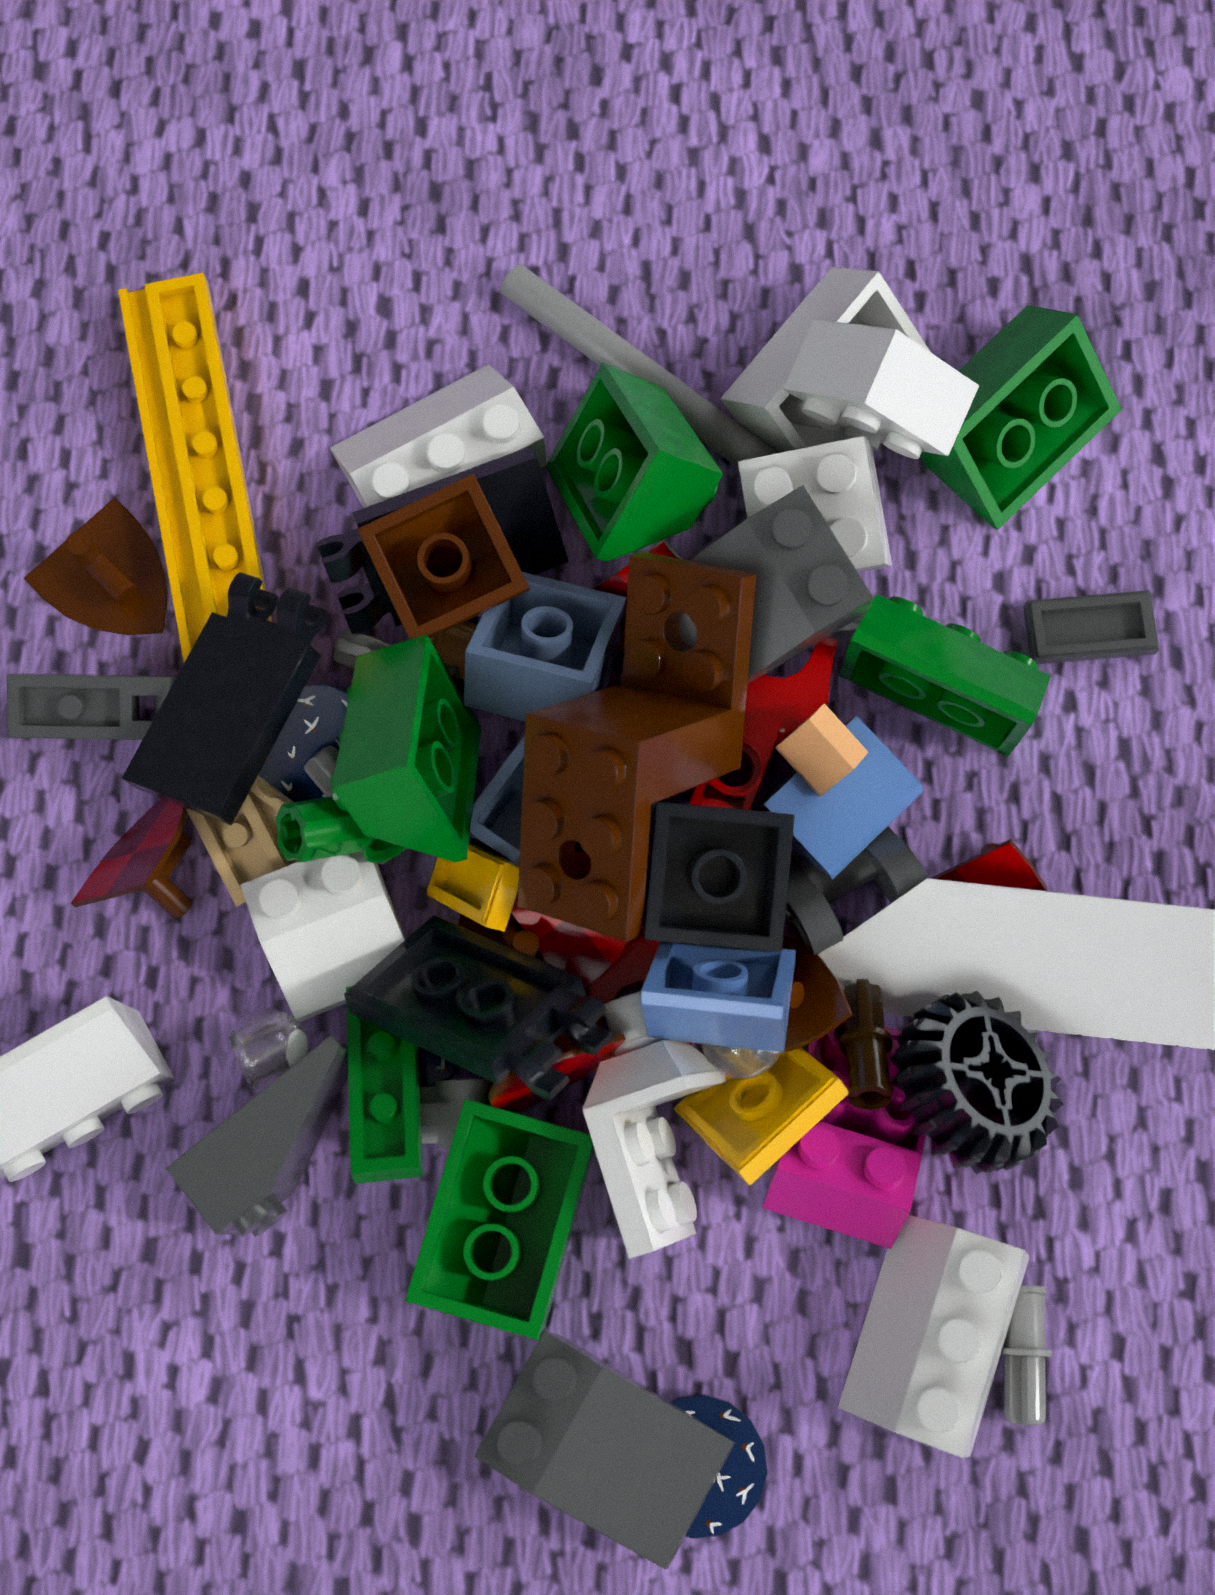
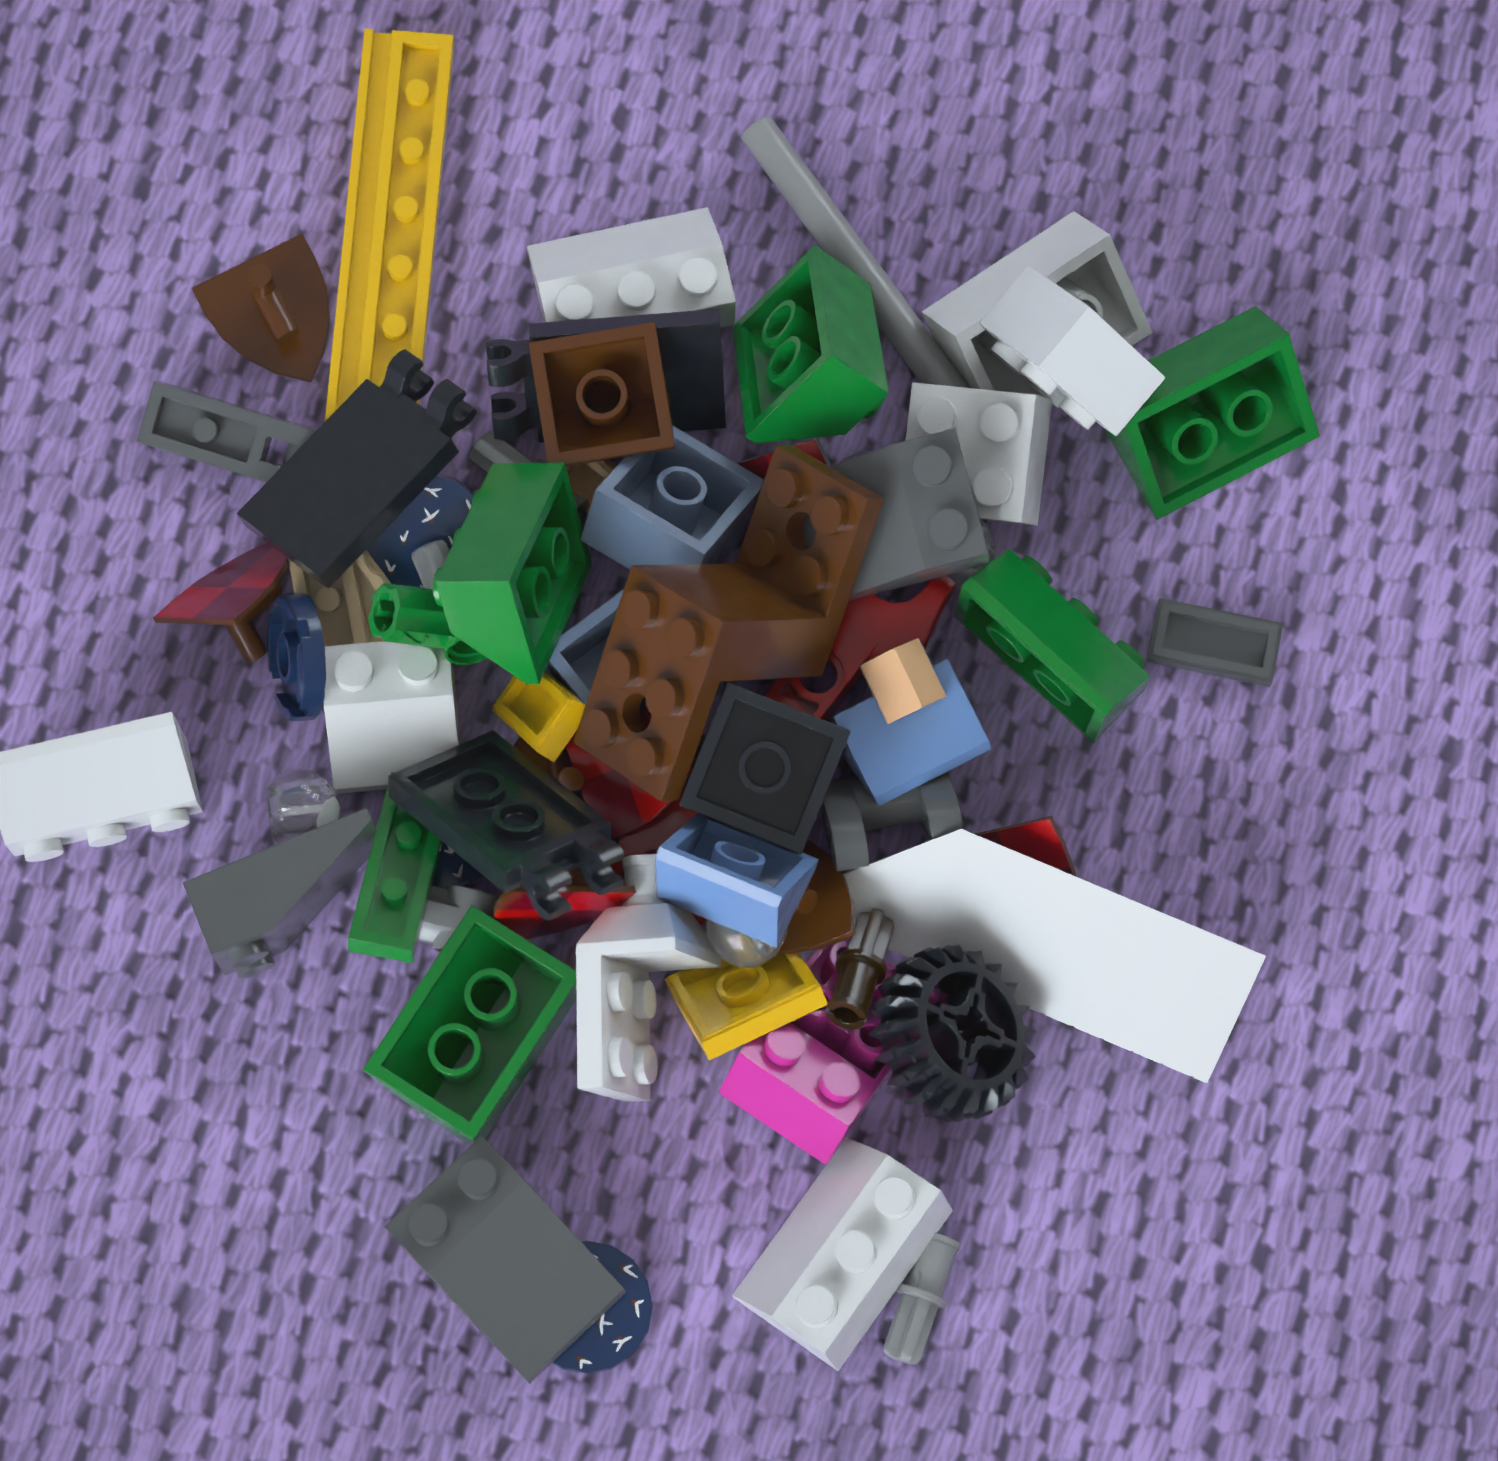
camera: 10 degrees right, 0 degrees up
none -> dark blue tile [267,592,326,722]

